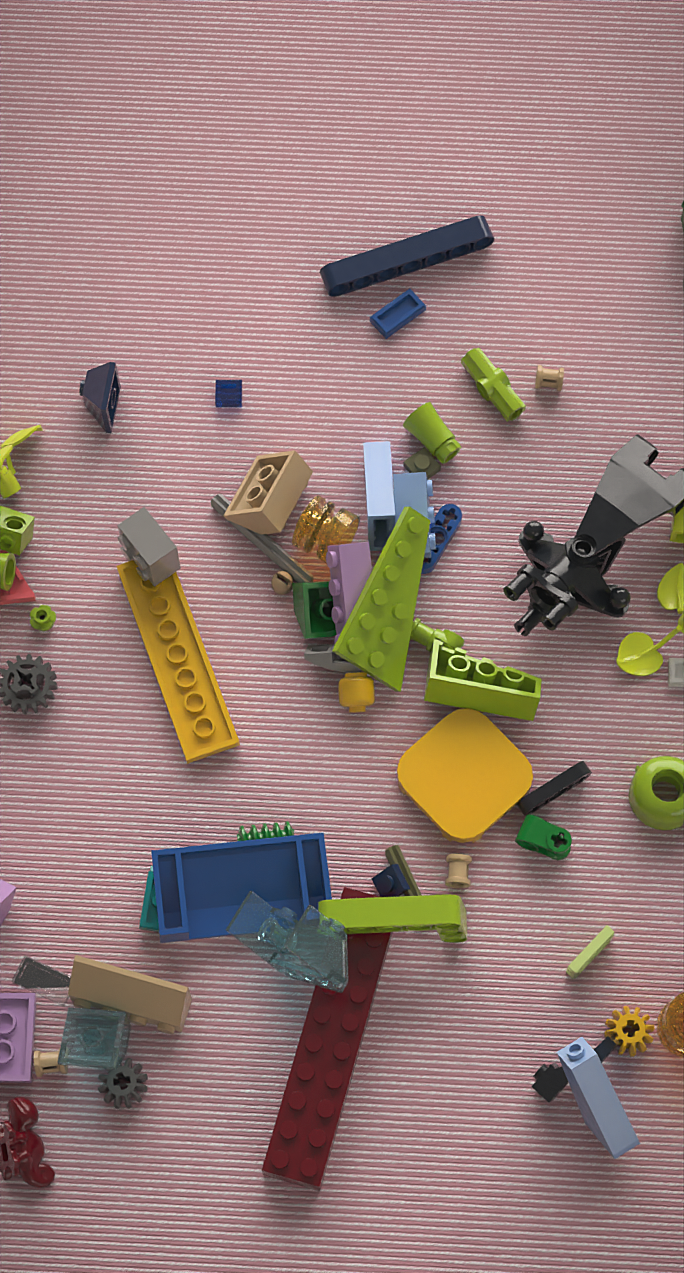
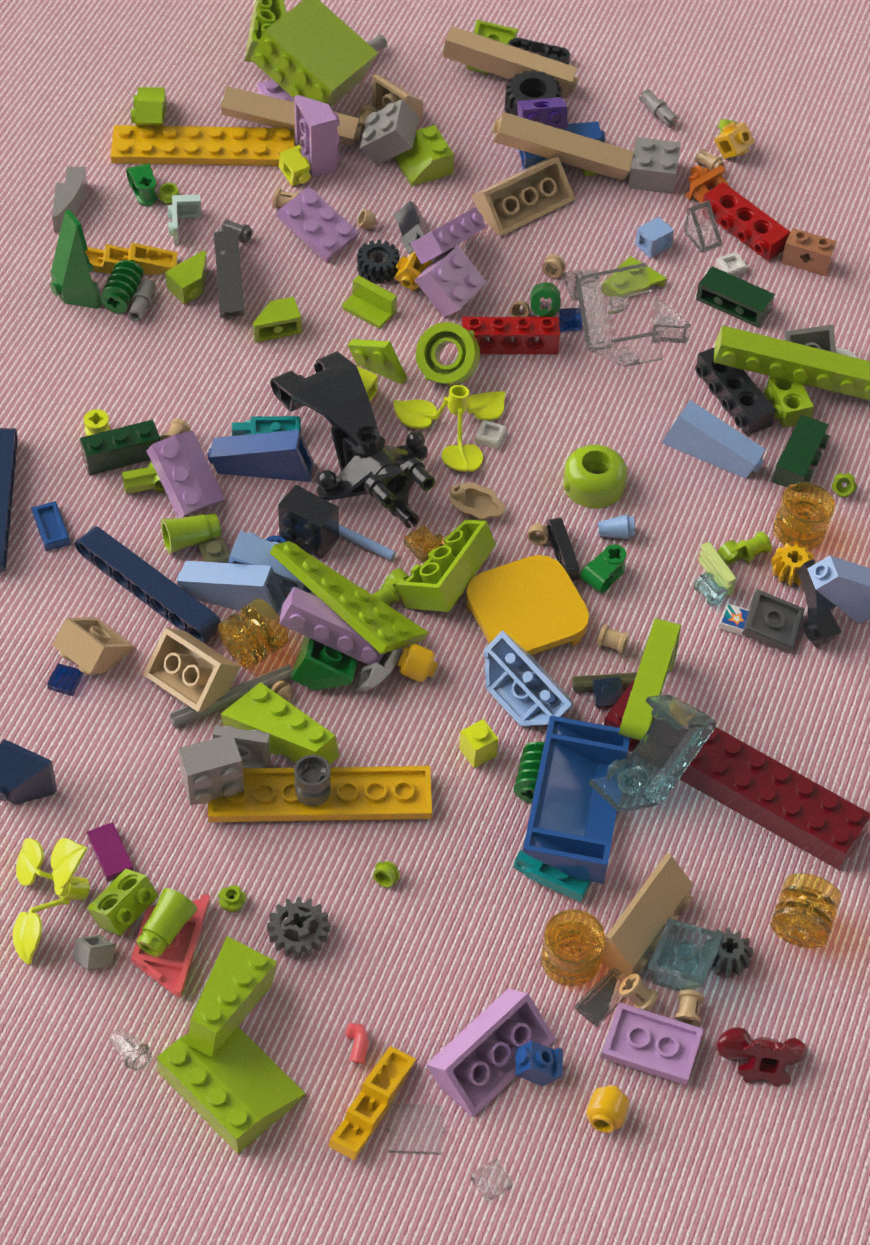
camera: 75 degrees left, 15 degrees down
none -> tan slope [52,617,134,676]
none -> dark blue beam [75,526,223,643]
none -> dark green brick [80,419,160,476]
none -> neon yellow wheel [84,409,110,436]
none -> magenta tile [87,822,134,882]
none -> lavender slope [147,431,225,518]
none -> blue slope [208,430,314,482]
none -> light grey plate [212,725,271,768]
none -> lime wedge [221,682,340,765]
none -> teal hinge [231,416,301,436]
none -> black brick [278,485,339,559]
none -> dark grey wheel [294,755,331,806]
none -> light blue bar [339,524,396,561]
none -> lime plate [373,861,400,888]
none -> clear yellow bracket [404,525,443,563]
none -> tan arm [449,483,505,521]
none -> neon yellow brick [459,719,498,768]
none -> light blue wedge [484,630,574,727]
none -> tan hinge [527,523,549,545]
none -> clear yellow wheel [540,909,605,987]
none -> light blue cone [598,514,636,539]
none -> tan bush [619,974,658,1011]
none -> clear light blue bush [693,572,728,606]
none -> lime connector [717,531,772,565]
none -> tile [719,603,749,636]
none -> dark grey tile [742,589,805,654]
none -> clear yellow wheel [770,873,842,948]

